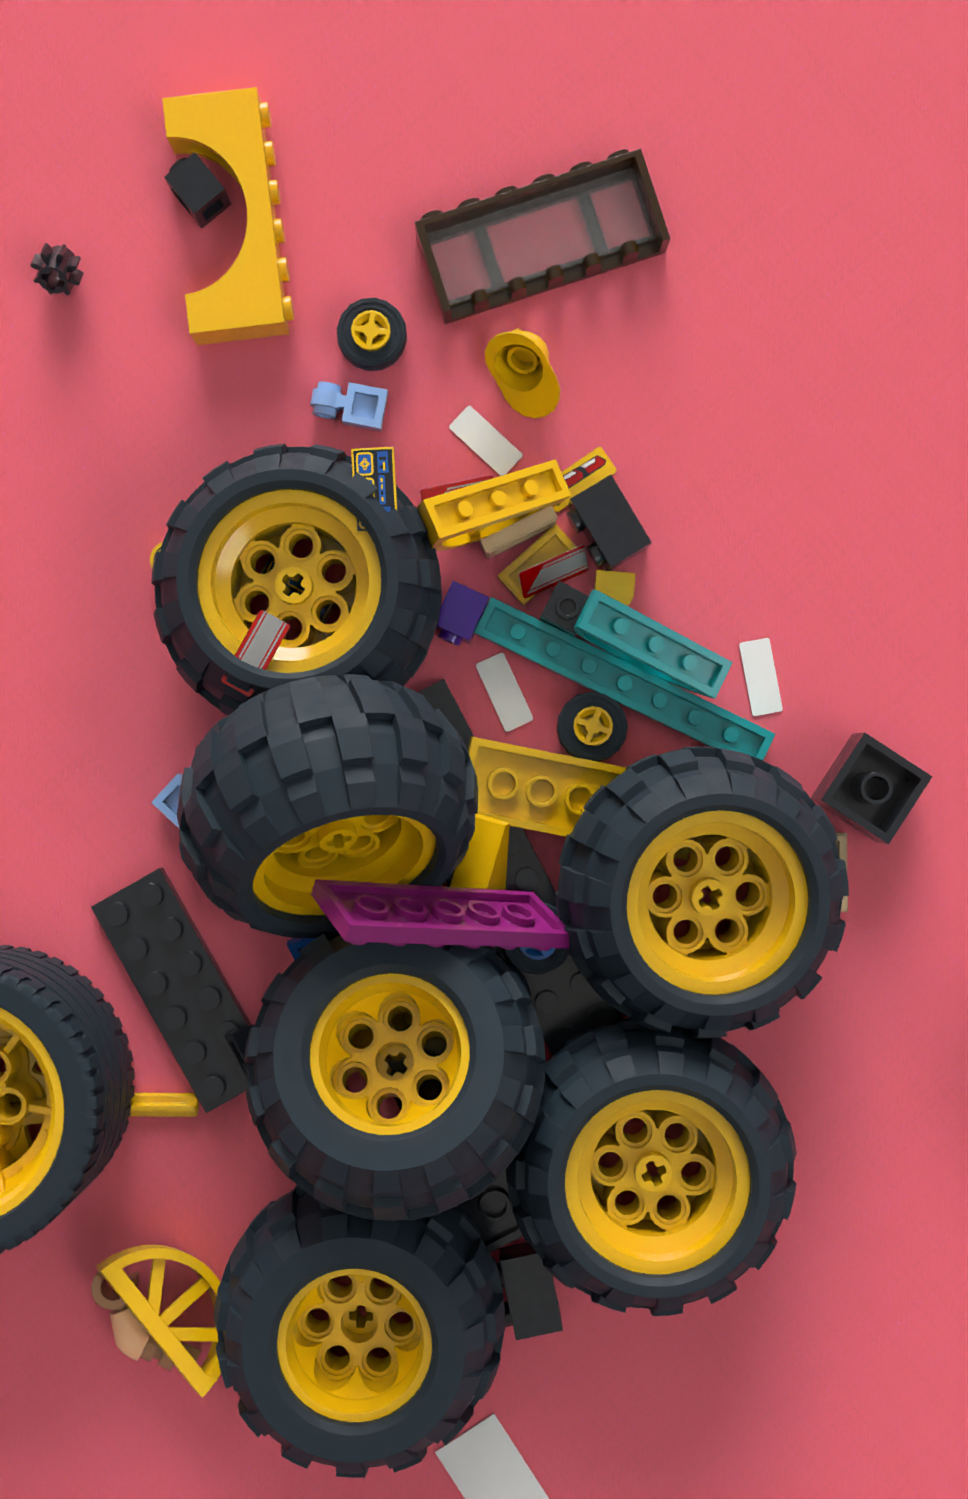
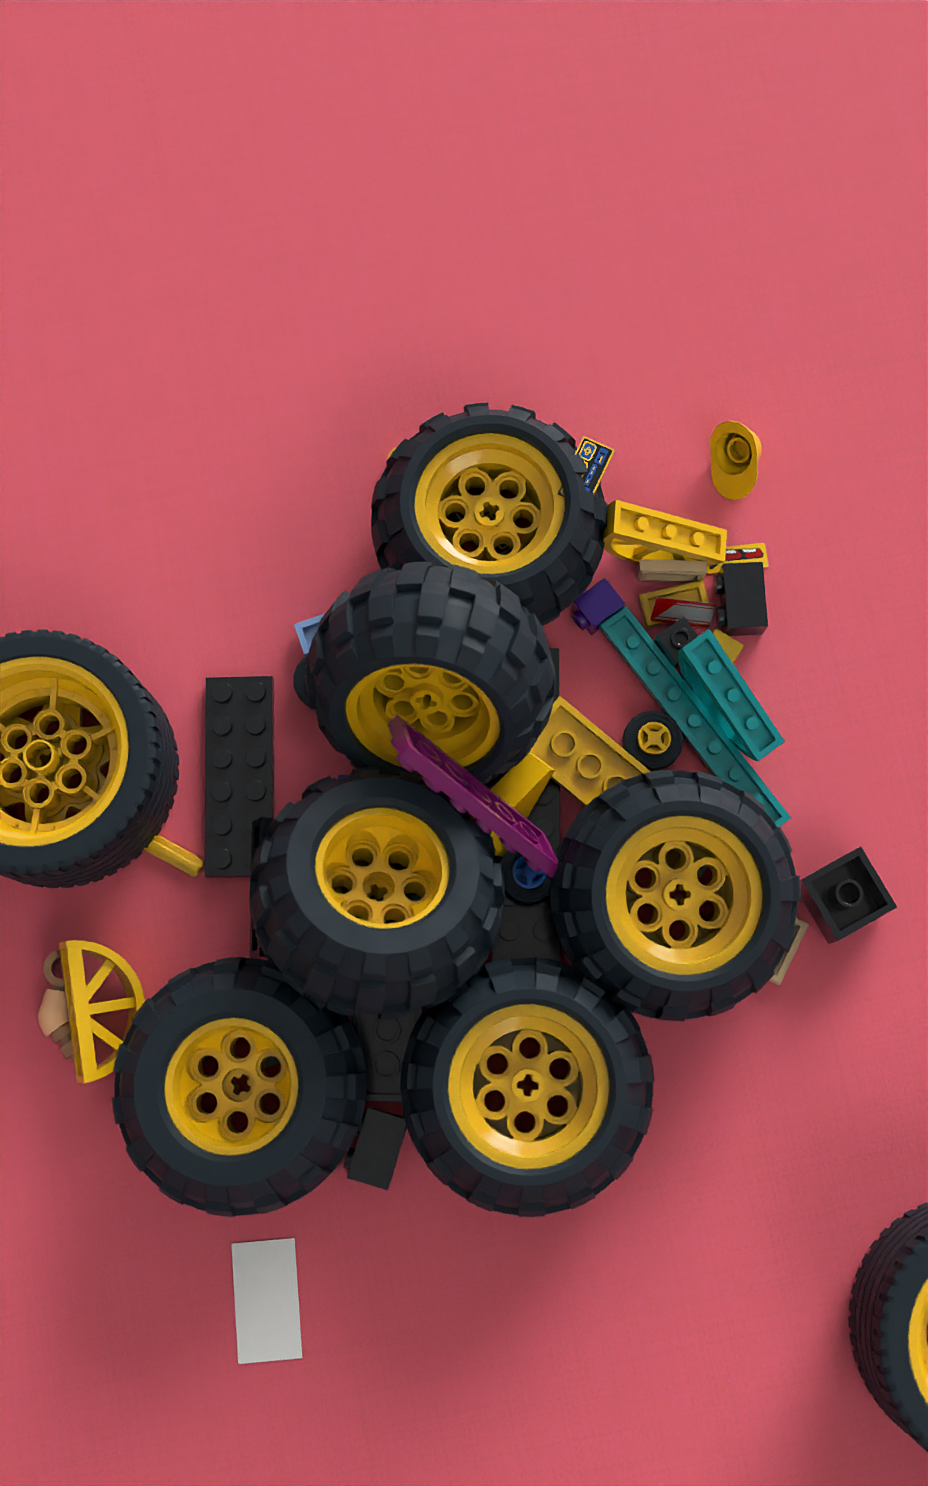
camera: 30 degrees right, 10 degrees down
black gear [30,243,84,296] -> none
yellow arch [162,87,295,345] -> none
black brick [164,152,232,229] -> none
light grey sticker [221,610,290,697] -> none
light blue plate [310,382,388,432] -> none
black wheel [337,298,407,371] -> none
clear window [414,149,671,324] -> none
white sticker [449,406,523,476] -> none
white sticker [476,653,533,732] -> none
white sticker [739,638,783,716] -> none

